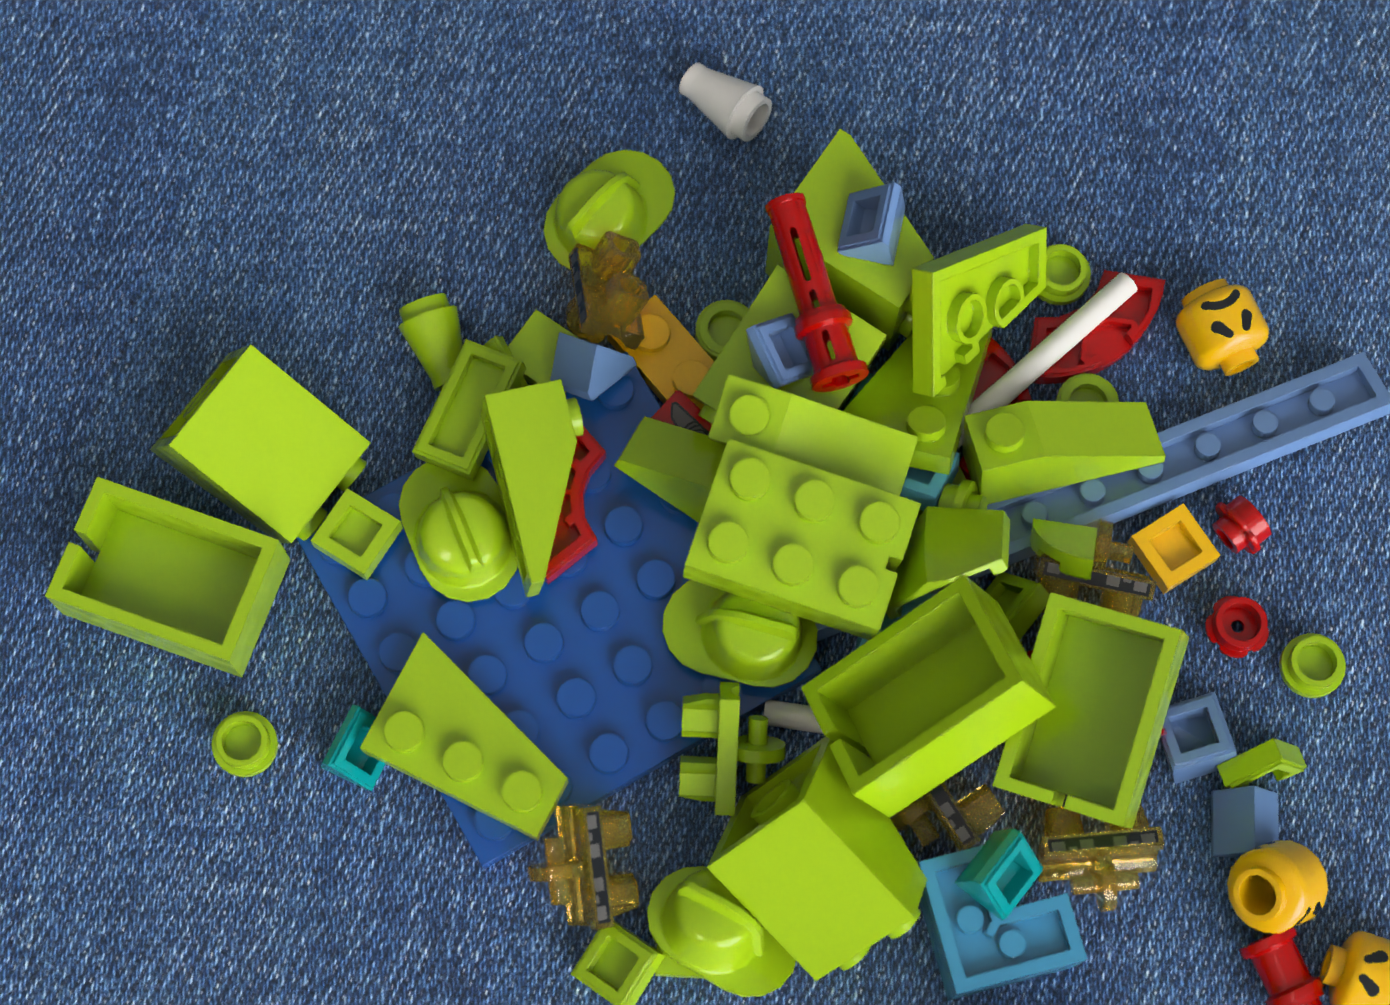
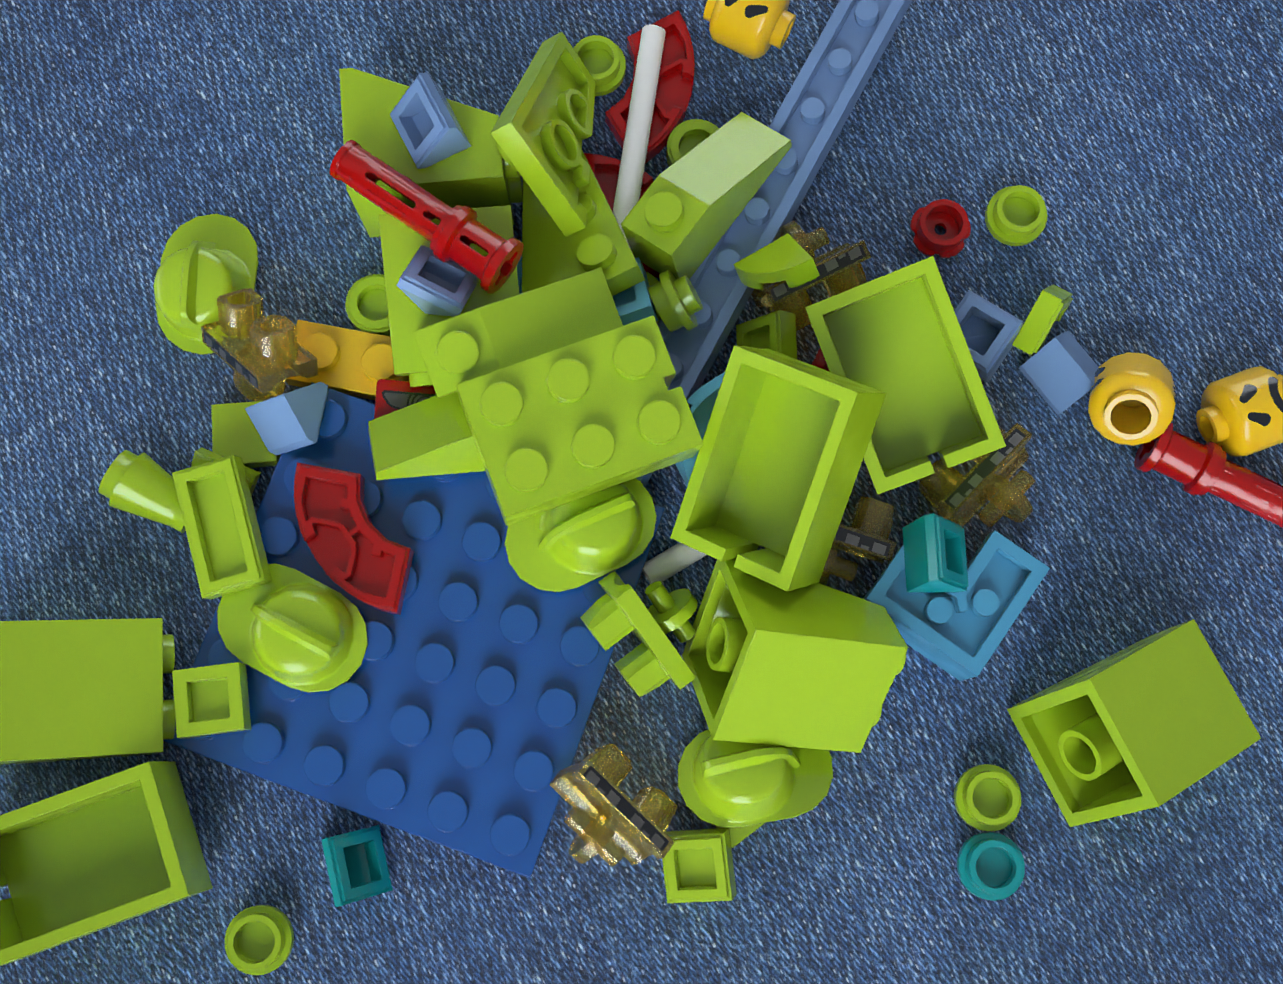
camera: 40 degrees left, 5 degrees up
lime wing [360,632,569,841] -> none
lime slope [480,379,584,598] -> none
white cone [679,62,772,142] -> none
lime slope [886,506,1010,620] -> none
yellow plate [1127,503,1221,595] -> none
red plate [1212,495,1272,554] -> none

